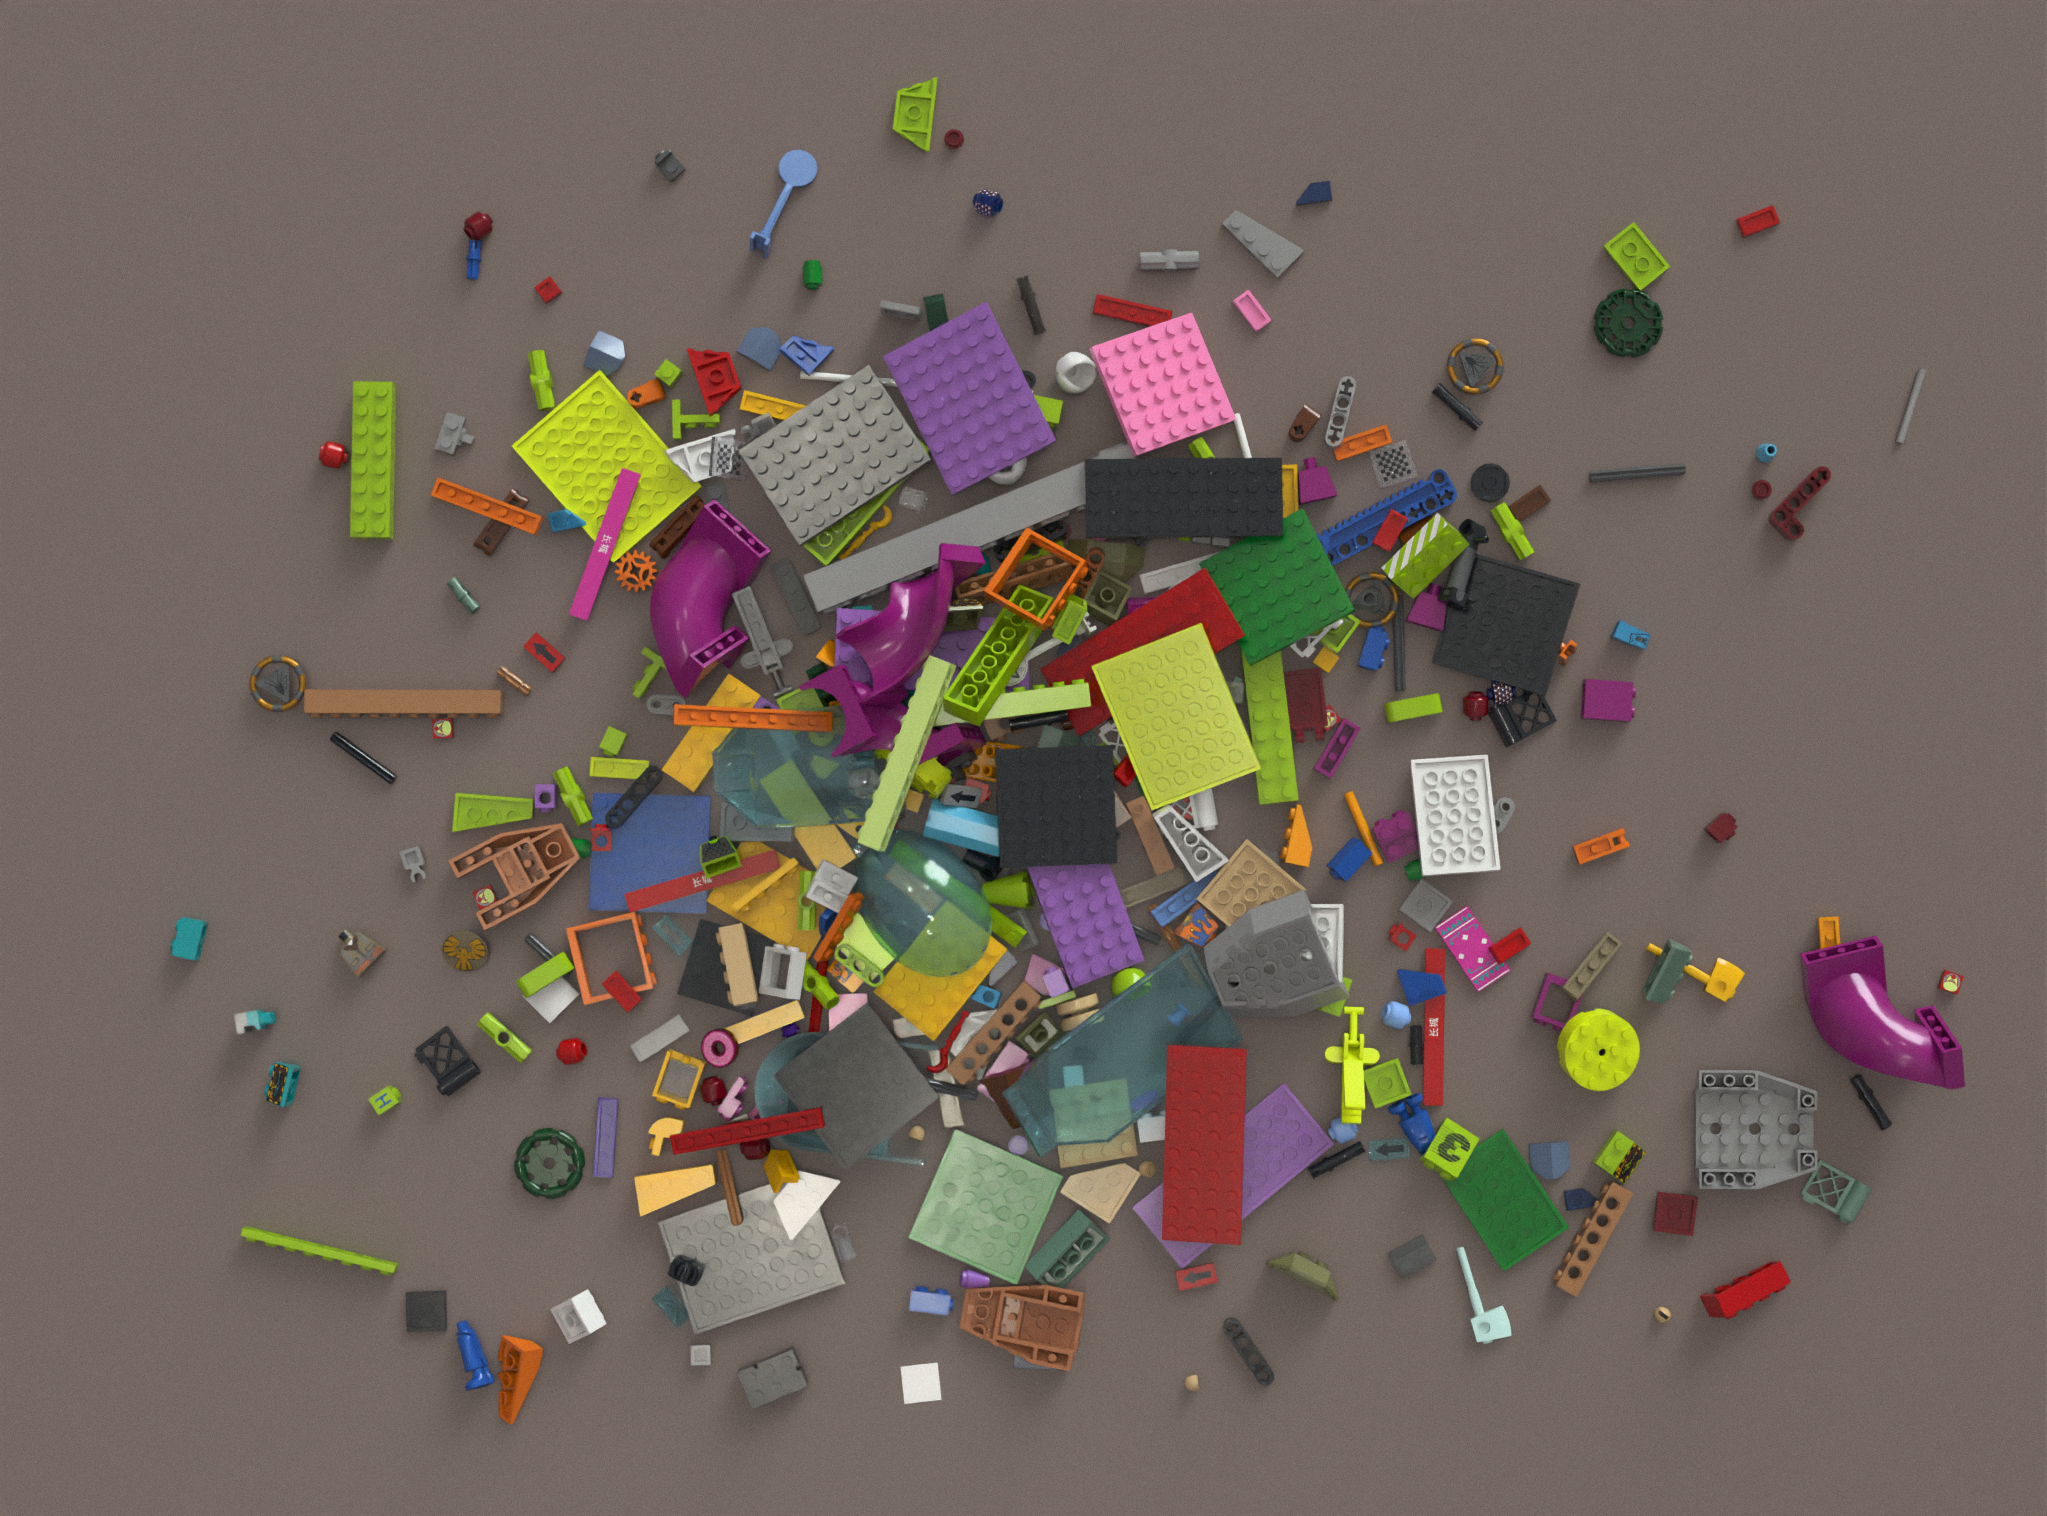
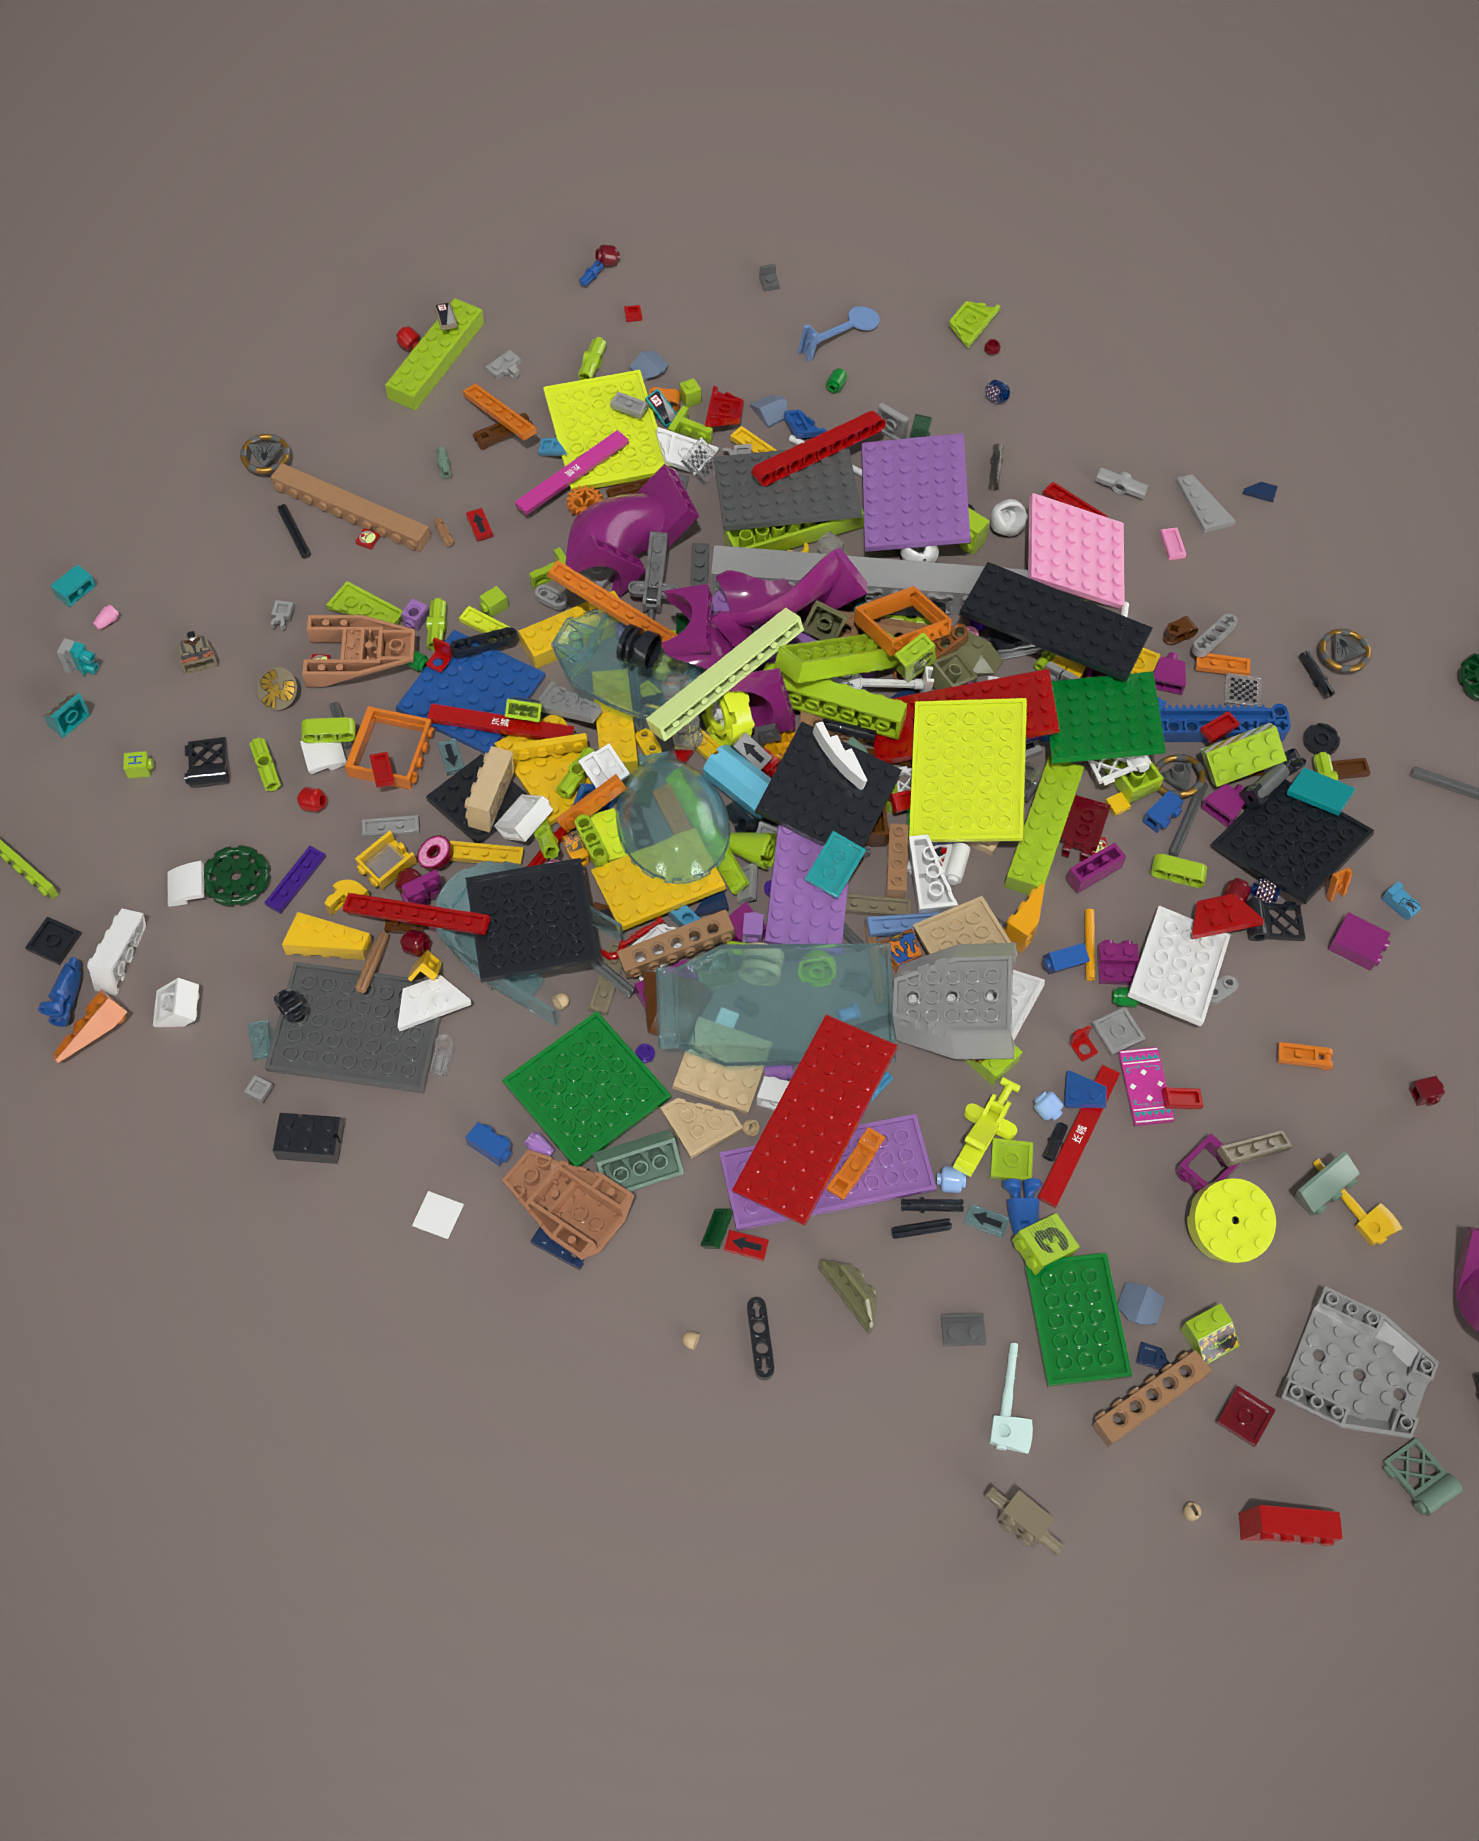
camera: 30 degrees right, 25 degrees down
none -> white wedge [87,908,146,996]
none -> bright pink cone [93,604,120,631]
none -> white slope [168,861,204,907]
none -> slope [434,302,458,330]
none -> light grey plate [610,392,648,419]
none -> black wheel [616,624,662,671]
none -> slope [645,389,677,428]
none -> dark green plate [700,1209,733,1249]
none -> red beam [751,410,886,486]
none -> teal tile [804,831,866,899]
none -> white slope [812,721,867,790]
none -> orange slope [826,1127,886,1200]
none -> black axle [891,1218,952,1239]
none -> dark tan brick [985,1487,1065,1556]
none -> red wing [1191,893,1264,940]
none -> teal tile [1287,767,1356,816]

